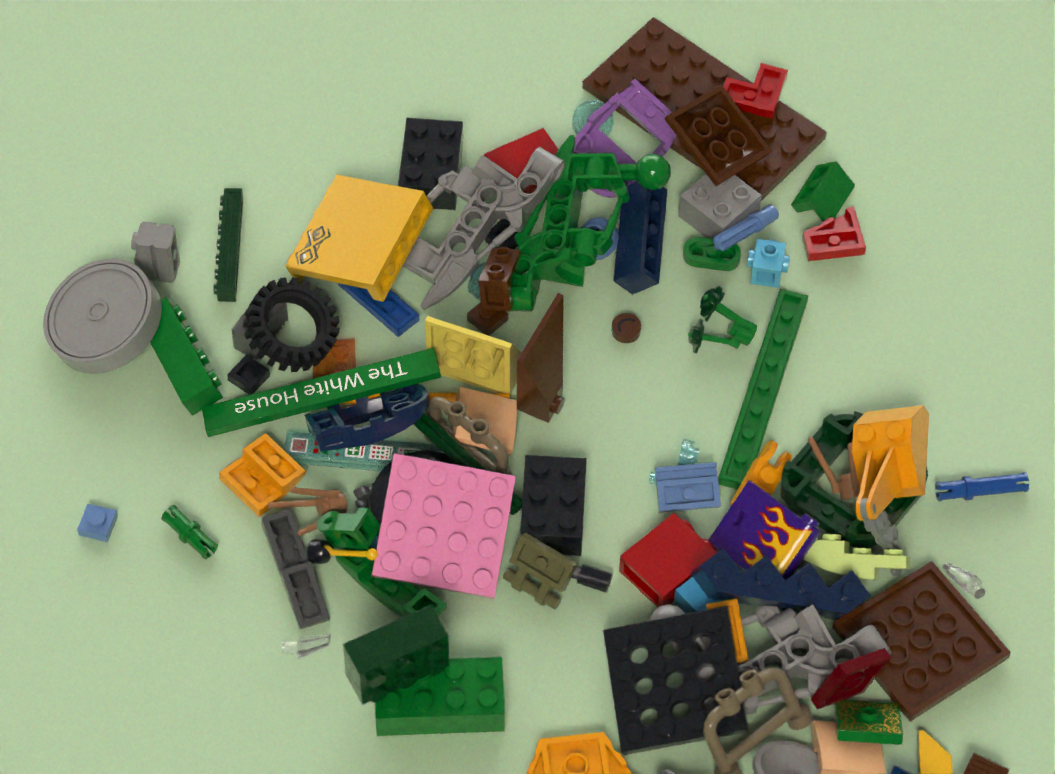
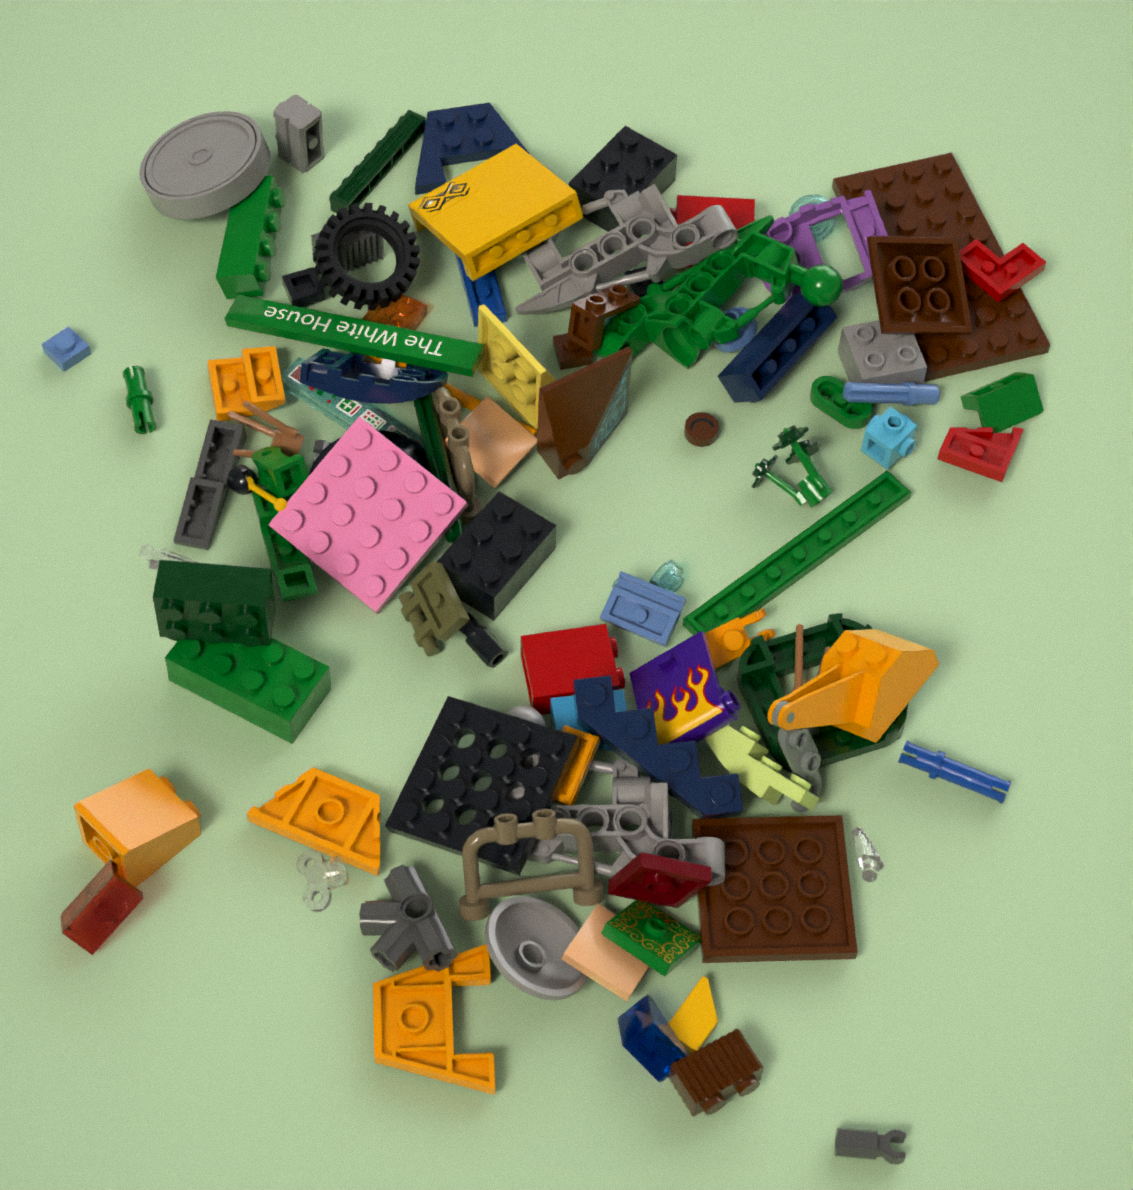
camera: 30 degrees right, 0 degrees up
none -> dark blue wing [415,102,530,195]

